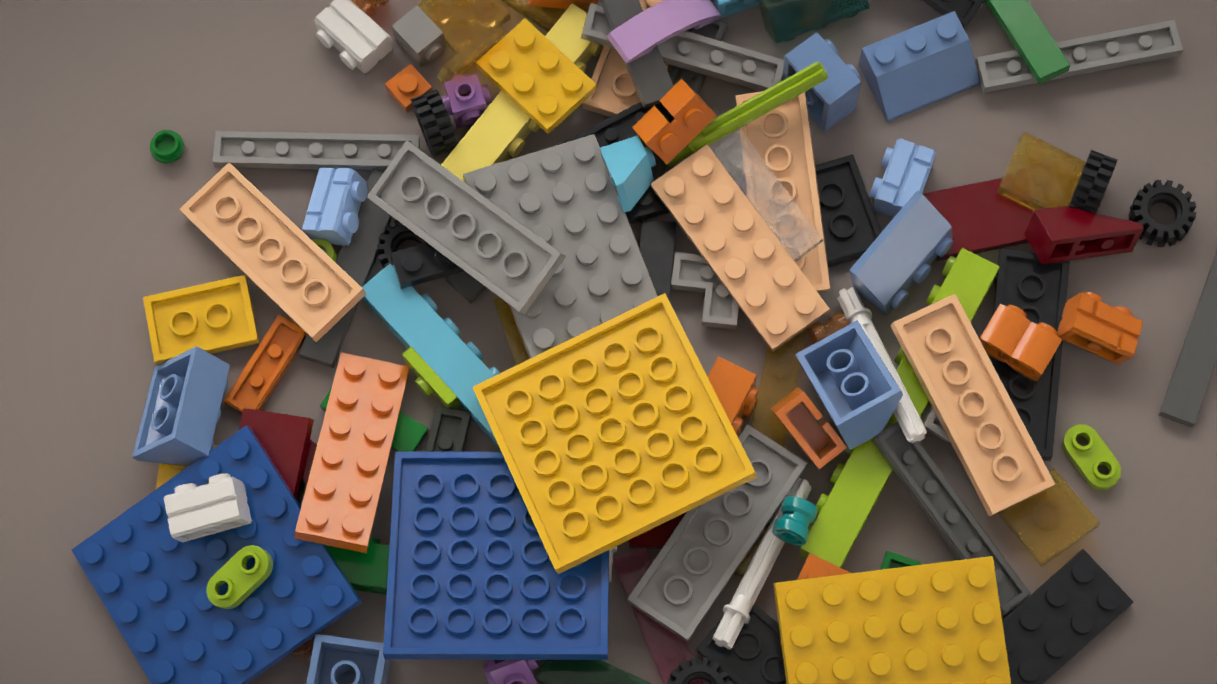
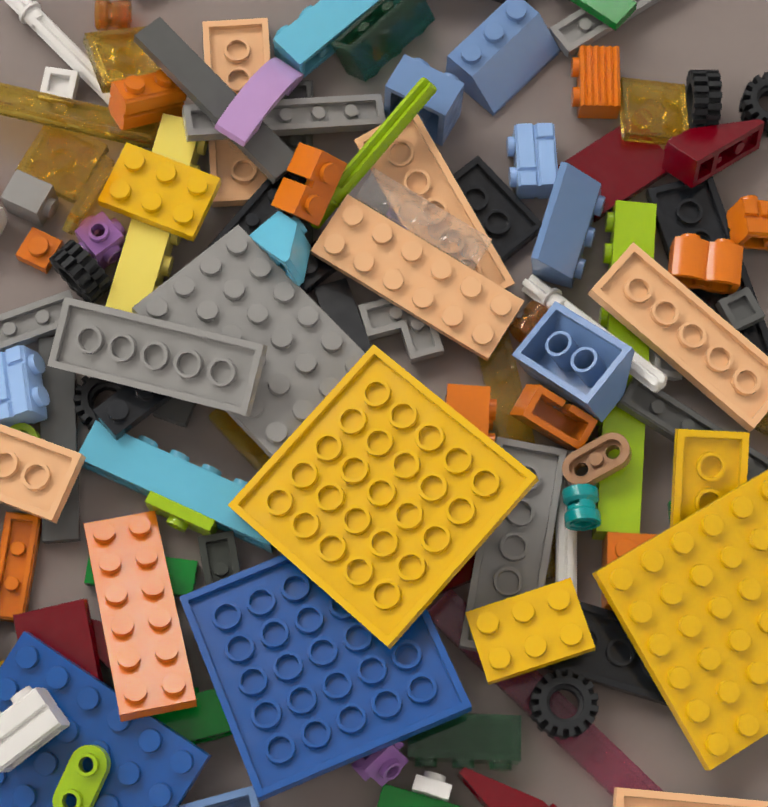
camera: 30 degrees left, 0 degrees up
none -> yellow plate [465,577,596,685]
none -> medium nougat plate [562,432,632,485]
none -> orange brick [571,45,621,119]
none -> yellow plate [670,428,750,527]
none -> dark grey plate [715,287,765,332]

